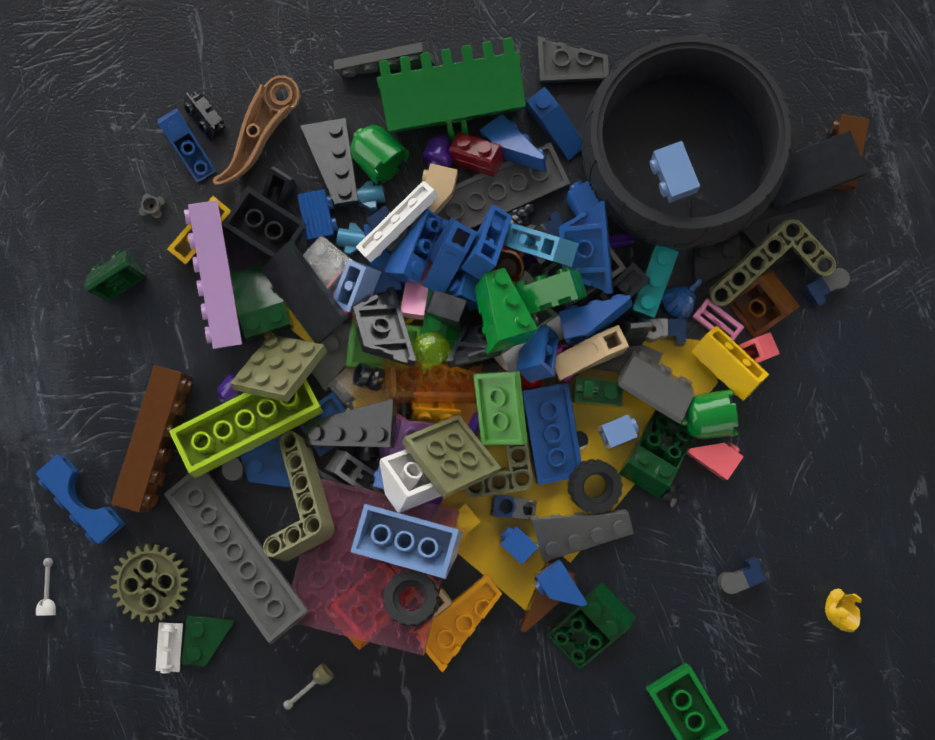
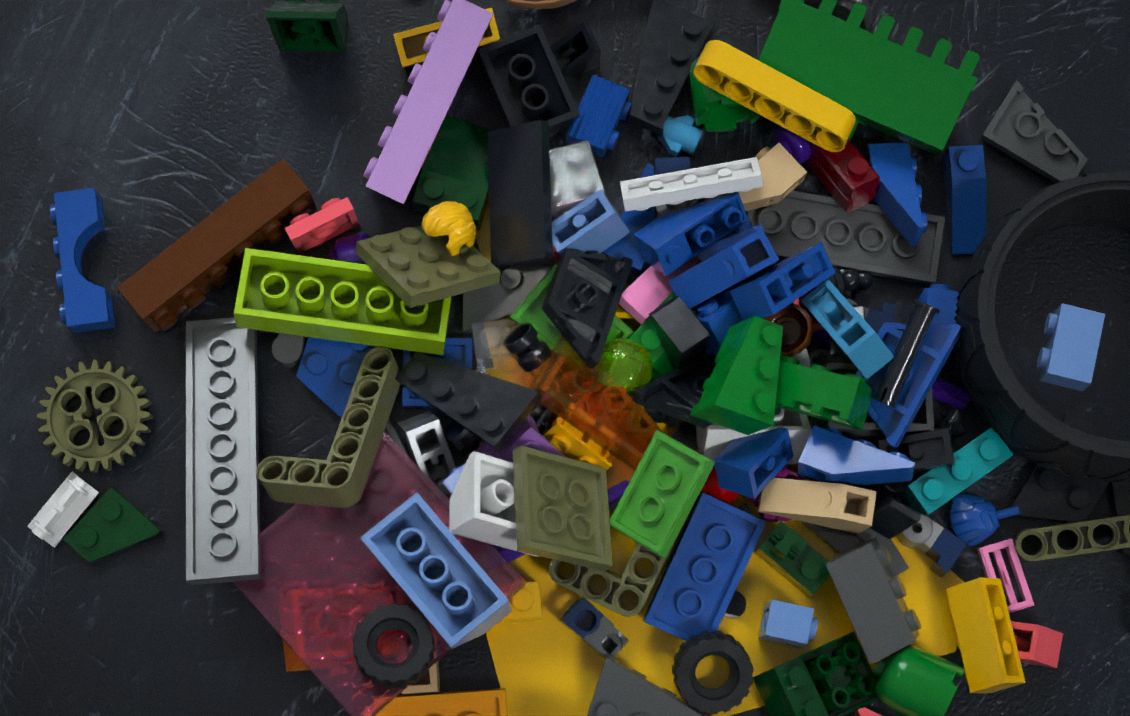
camera: 30 degrees right, 5 degrees down
hinge [283,663,334,710] -> none
dark azure piece [336,223,365,255] -> none
blue brick [500,526,538,565] -> none
reddish brown slope [729,269,799,338] -> none
none -> coral plate [285,197,360,255]
none -> yellow hair [422,201,476,256]
none -> yellow beam [693,40,856,152]
none -> black pin [874,300,940,408]

